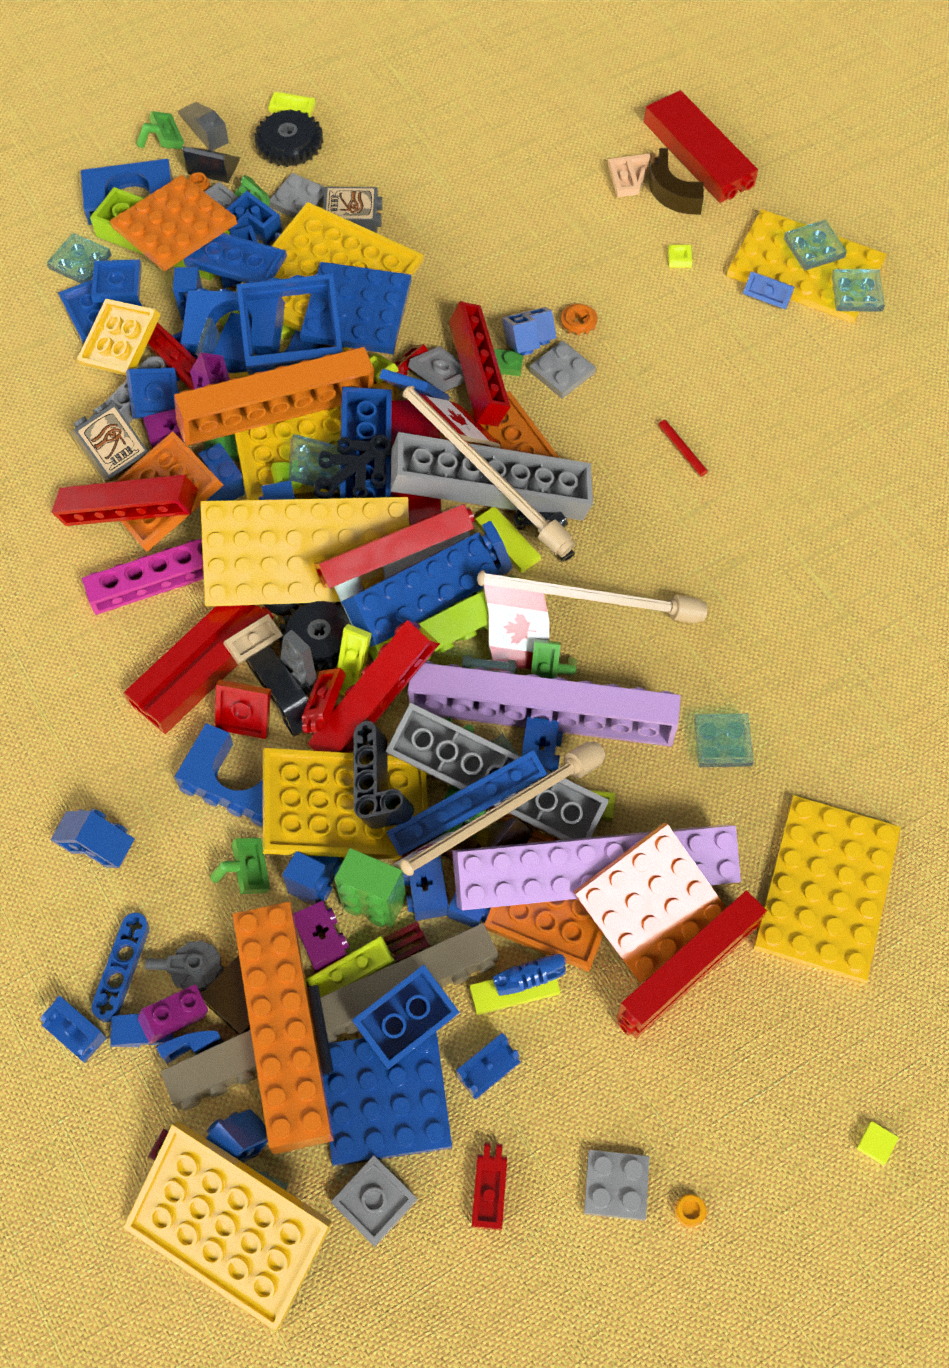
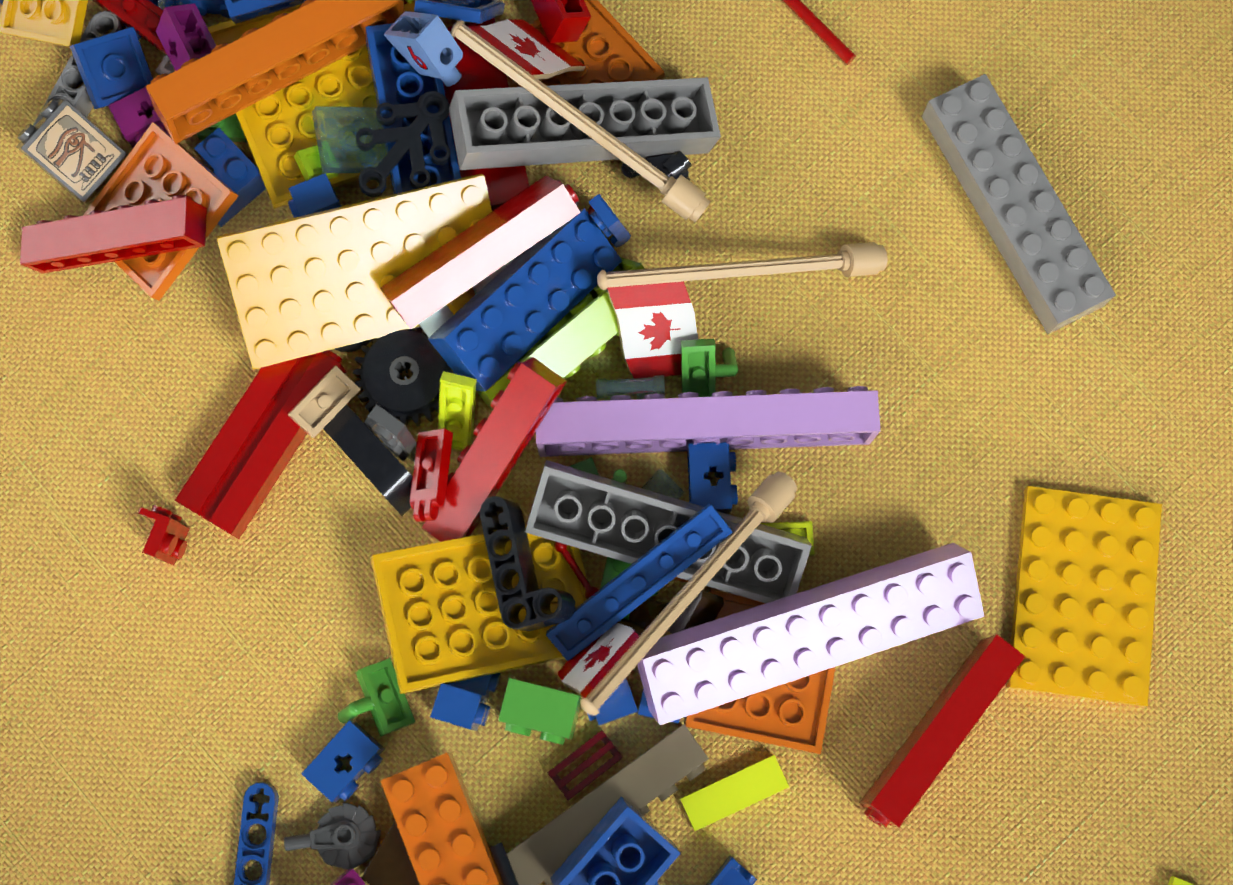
camera: 10 degrees left, 15 degrees up
blue brick [50,809,135,868] -> none
dark pink brick [82,538,204,615] -> none
blue arch [175,723,263,827] -> none
red plate [215,680,271,739] -> none
magenta brick [294,901,349,973] -> none
neon yellow tile [306,936,396,997] -> none
neon yellow tile [475,507,541,573] -> none
blue hinge [493,954,566,996] -> none
plate [573,822,726,983] -> none
clear light blue plate [694,713,754,767] -> none
none -> red bracket [138,505,190,566]
none -> blue brick [301,720,385,802]
none -> medium blue torso [384,11,463,87]
none -> red hinge [554,541,598,599]
none -> light grey brick [922,74,1116,334]

